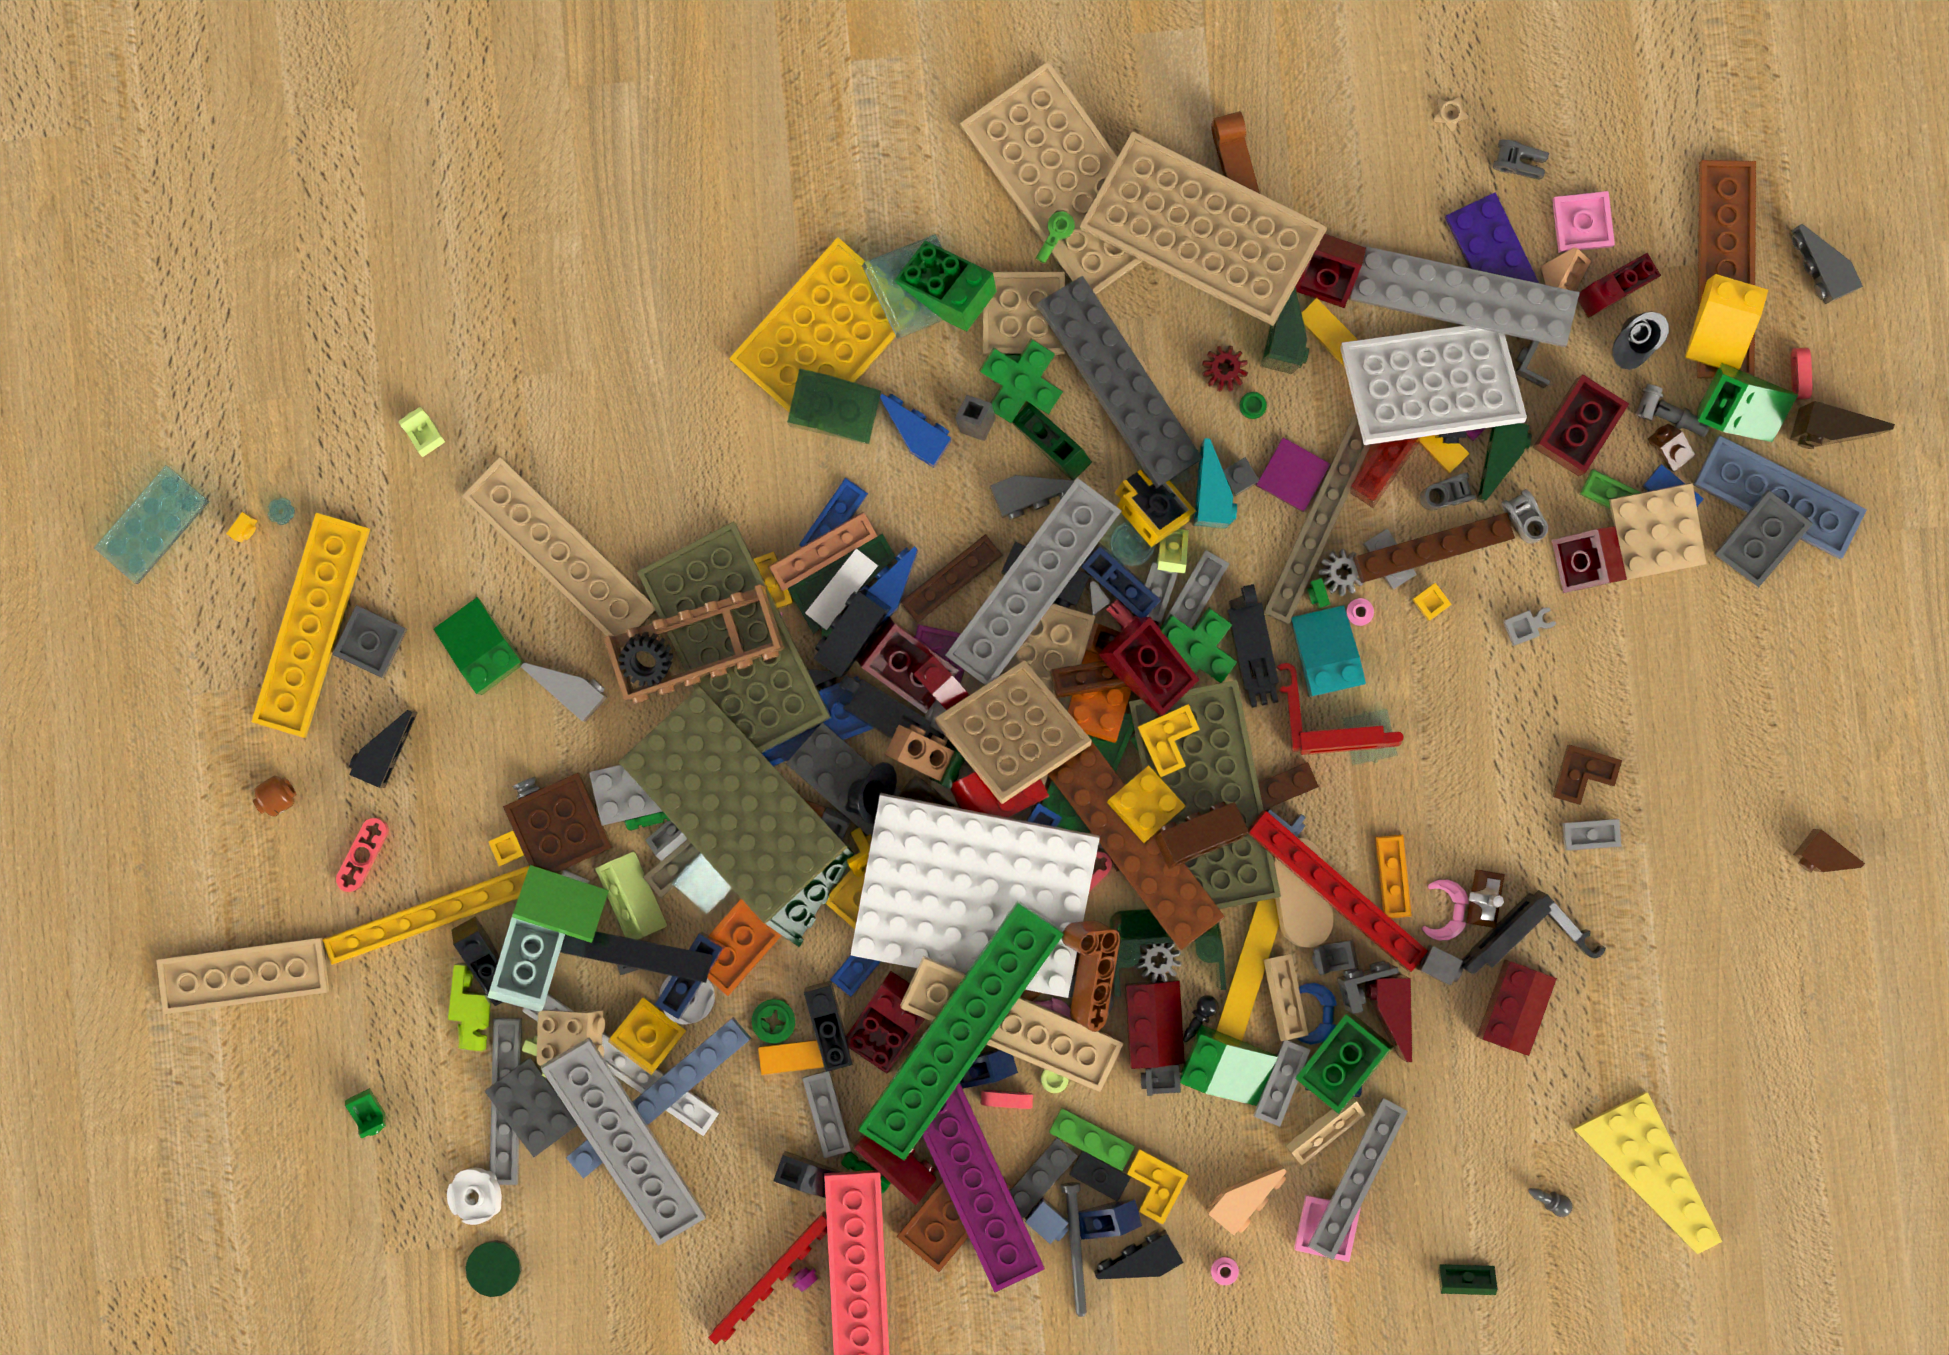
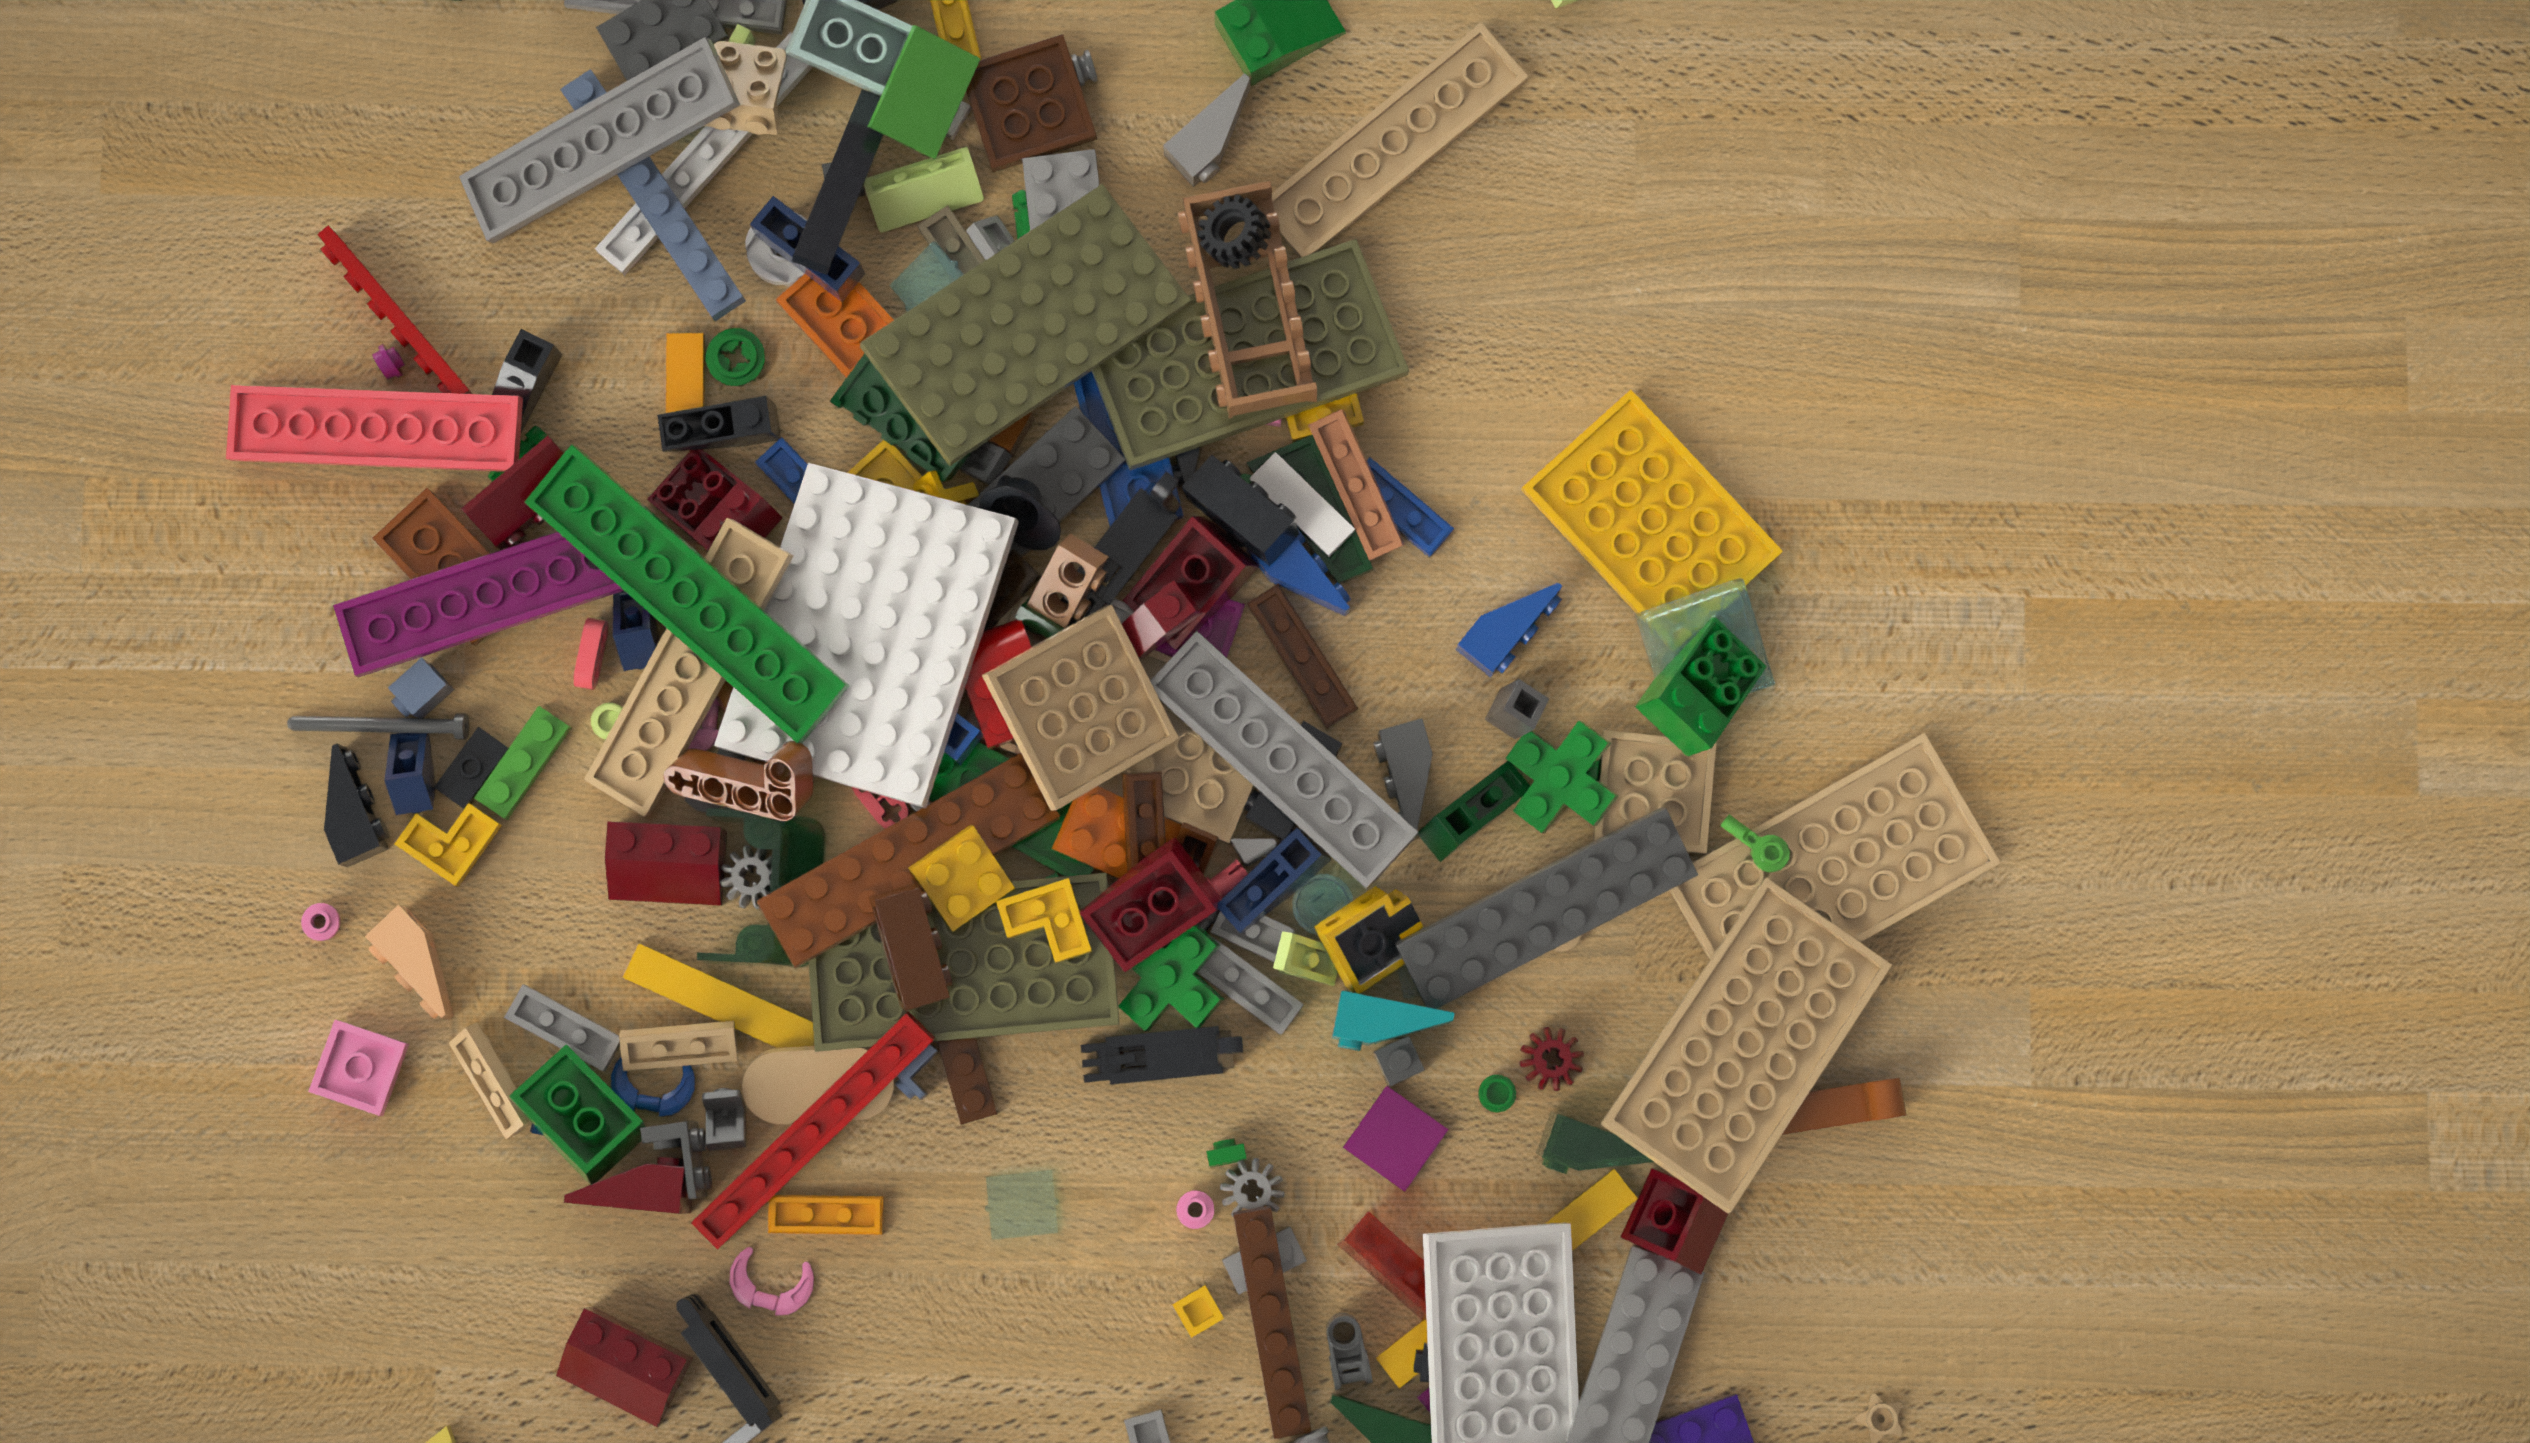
camera: 95 degrees right, 5 degrees down
yellow plate [488,830,524,867] -> none
yellow plate [608,998,686,1075] -> none
clear green slope [787,369,881,444] -> none
light grey plate [802,1071,851,1158] -> none
dark grey plate [1010,1137,1078,1218] -> none
dark grey bracket [1141,1064,1181,1096] -> none
slope [1180,1025,1278,1106] -> none
black bar [1183,995,1219,1042] -> none
dark tan plate [1264,414,1371,624] -> none
red hinge [1277,663,1404,755] -> none
teal slope [1291,605,1366,697] -> none
light grey plate [1307,1098,1408,1260] -> none
flat silver brick [1417,945,1463,985] -> none
dark green plate [1438,1264,1498,1295] -> none
piece [1466,869,1505,928] -> none
dark grey bar [1528,1188,1573,1217] -> none

